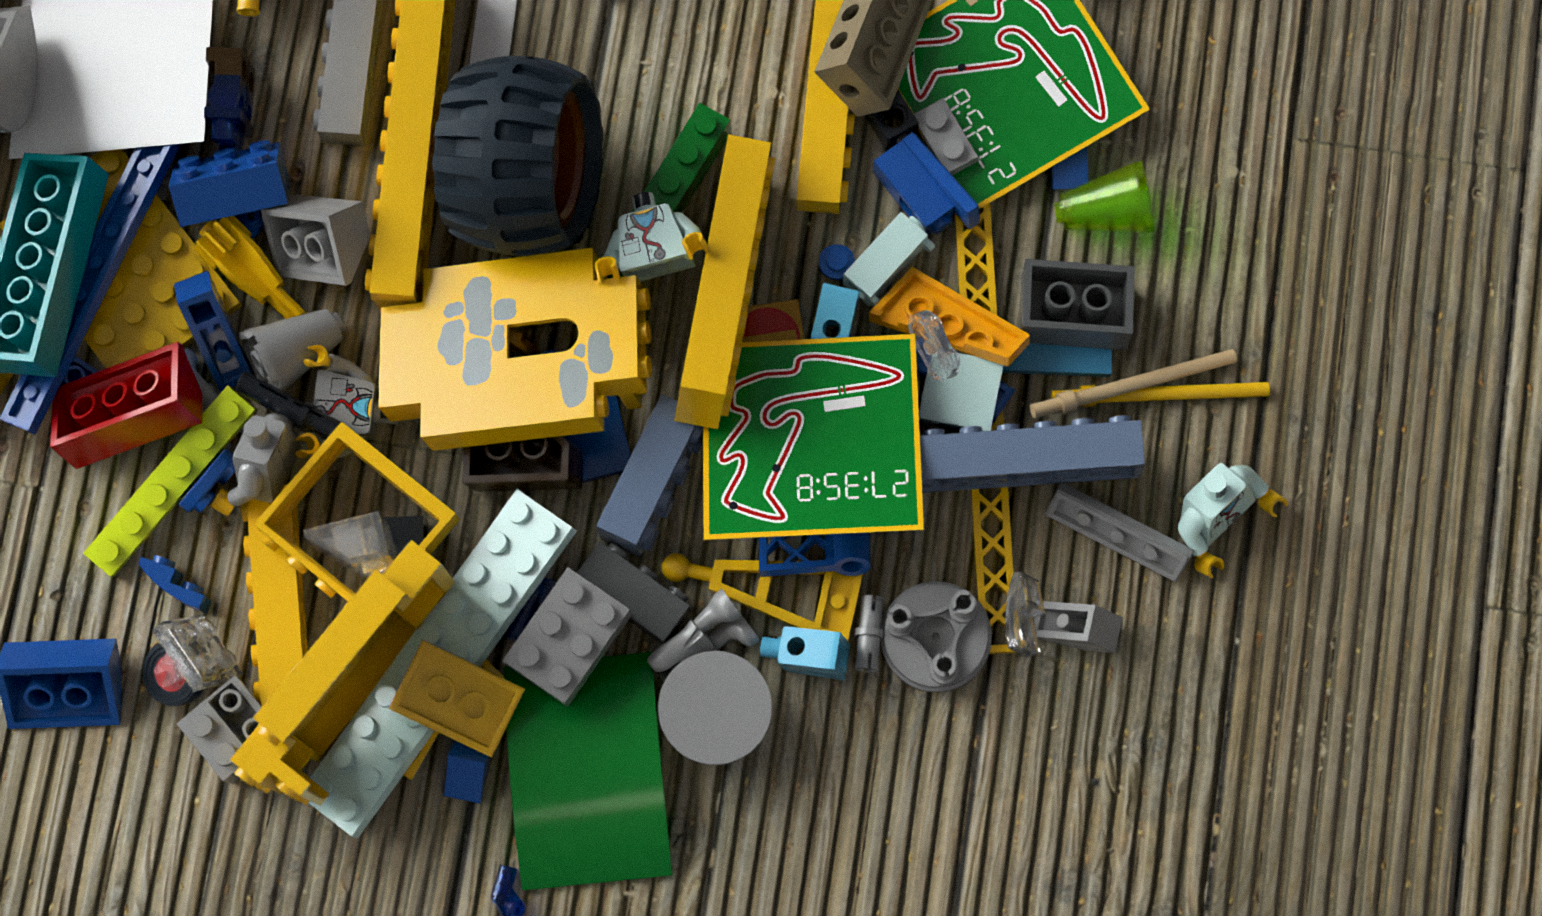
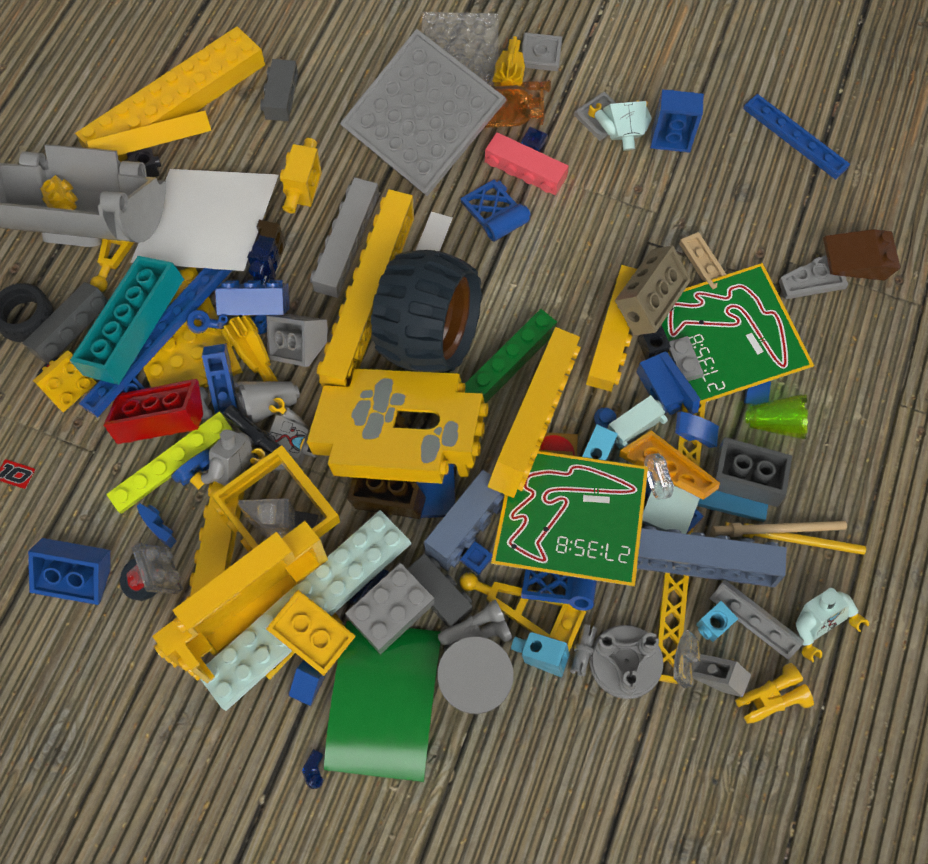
camera: 10 degrees right, 10 degrees down
light grey slope [177,675,262,784] -> none
light aqua torso [594,192,710,282] -> none
none -> blue plate [187,310,228,334]
none -> blue plate [460,541,493,575]
none -> blue slope [675,411,719,448]
none -> medium azure brick [696,601,738,642]
none -> yellow piece [735,663,814,724]

